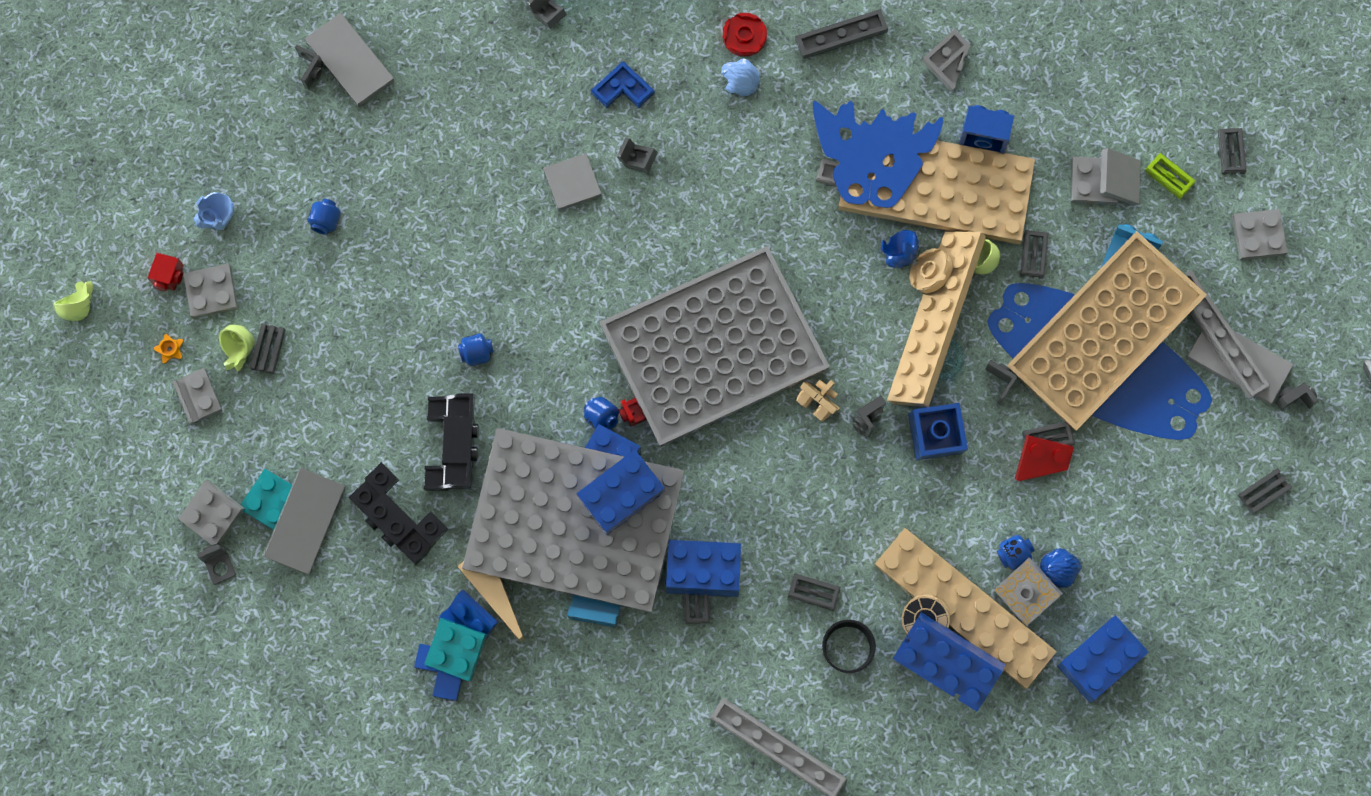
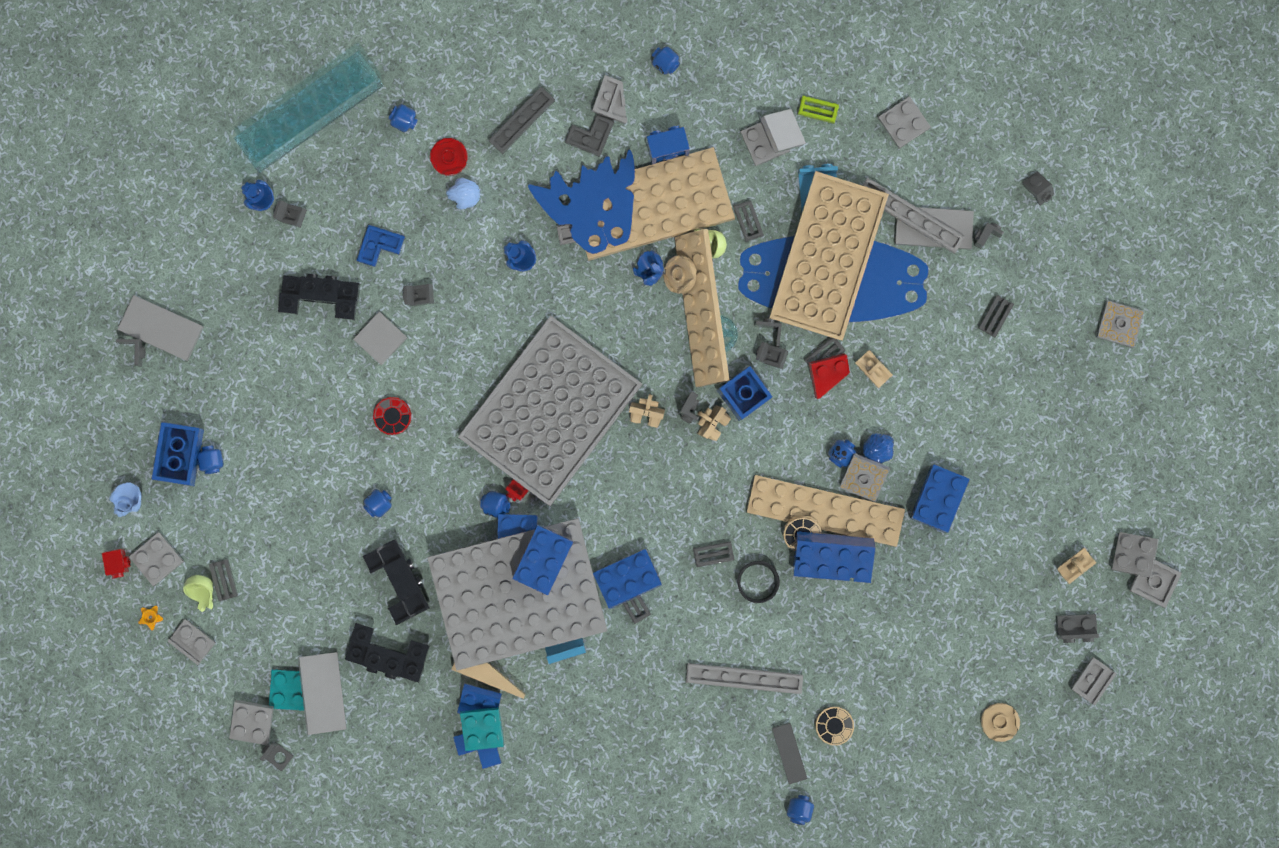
camera: 30 degrees left, 10 degrees up
yellowish green piece [53,281,93,321] -> none
dark grey tile [1218,128,1247,174] -> none
none -> blue brick [152,422,204,486]
none -> black bracket [278,274,360,320]
none -> tile [373,397,412,435]
none -> blue hair [504,240,537,272]
none -> dark grey tile [565,115,614,157]
none -> blue head [652,46,680,75]
none -> tan hips [697,405,731,441]
none -> dark grey bracket [756,342,789,369]
none -> tan hips [855,350,893,388]

